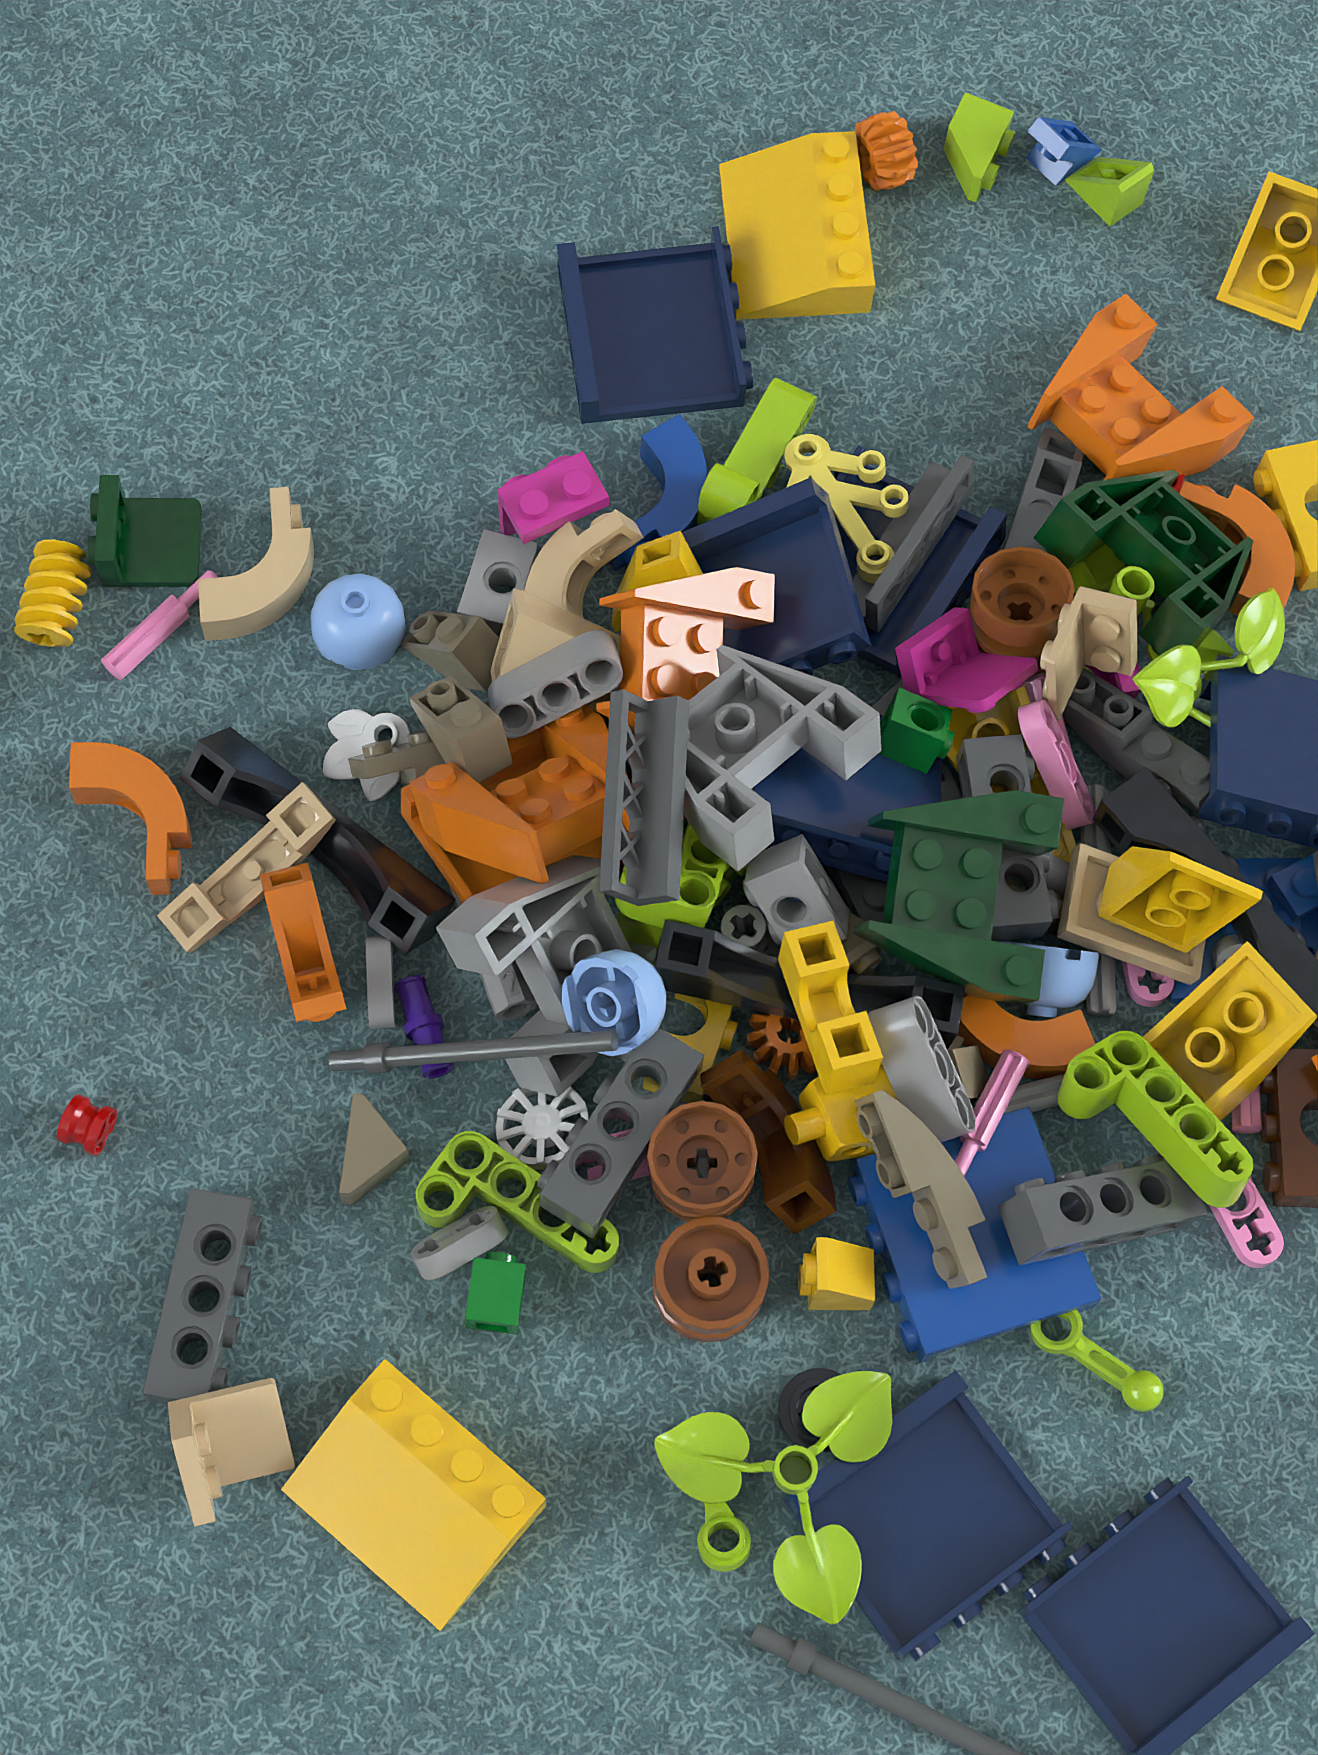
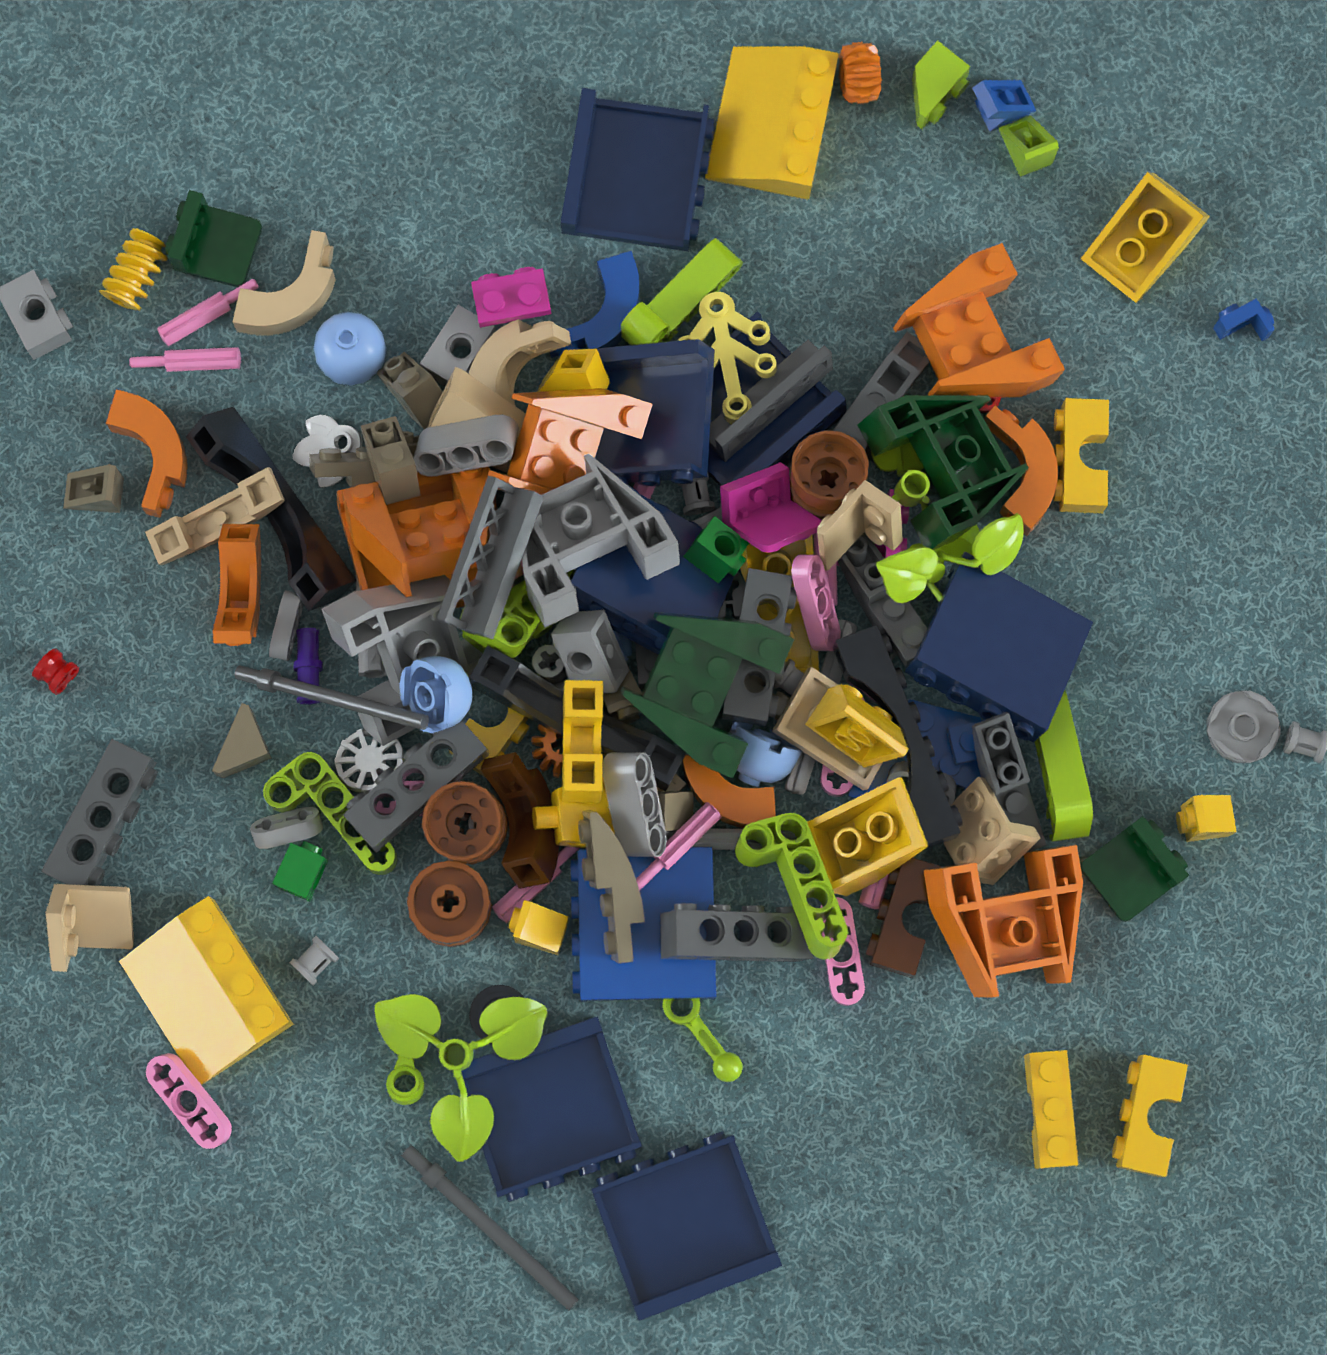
camera: 20 degrees right, 10 degrees up
none -> dark tan slope [64,464,124,513]
none -> bright pink axle [129,347,241,372]
none -> bright pink beam [146,1053,232,1149]
none -> light grey bush [289,936,339,985]
none -> bright pink axle [492,846,580,923]
none -> light grey bush [678,474,715,516]

